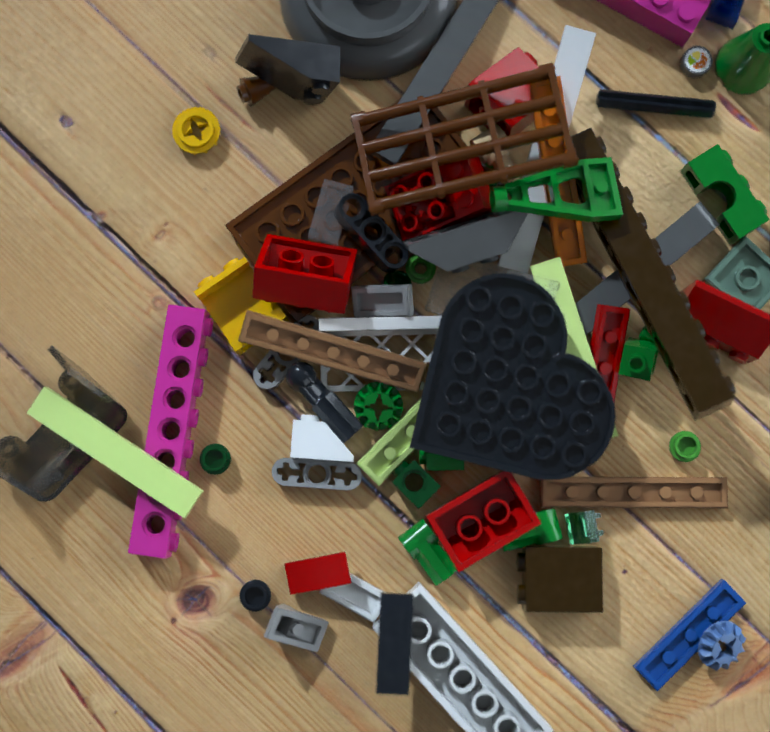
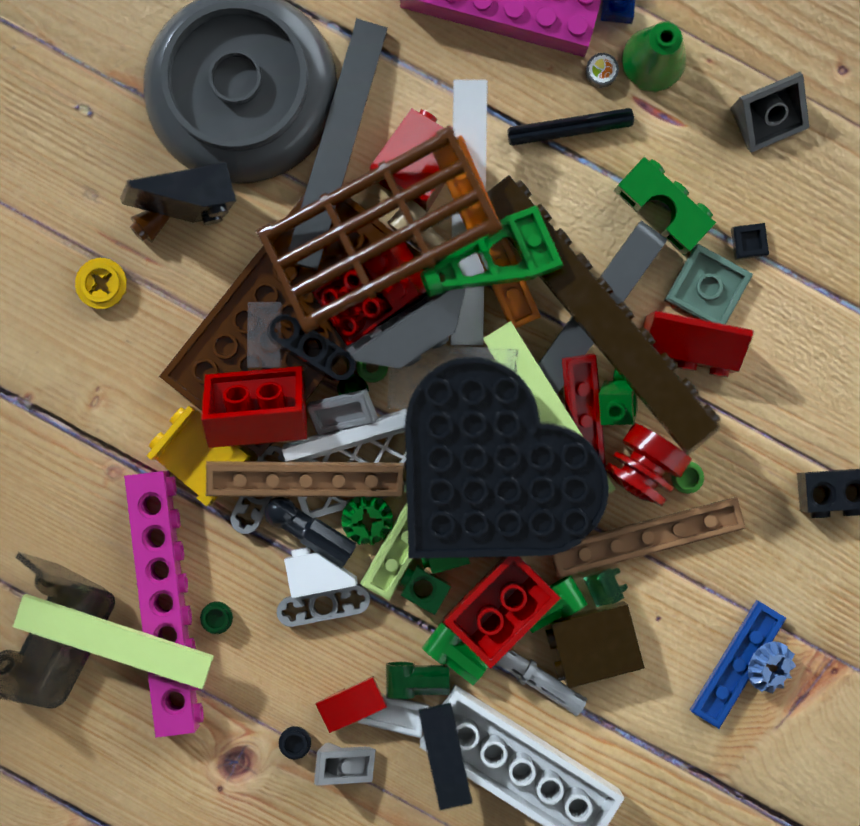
camera: 10 degrees left, 5 degrees up
none -> dark green piece [386,662,450,699]
none -> light grey pin [496,649,587,716]
none -> red wheel [605,422,692,506]

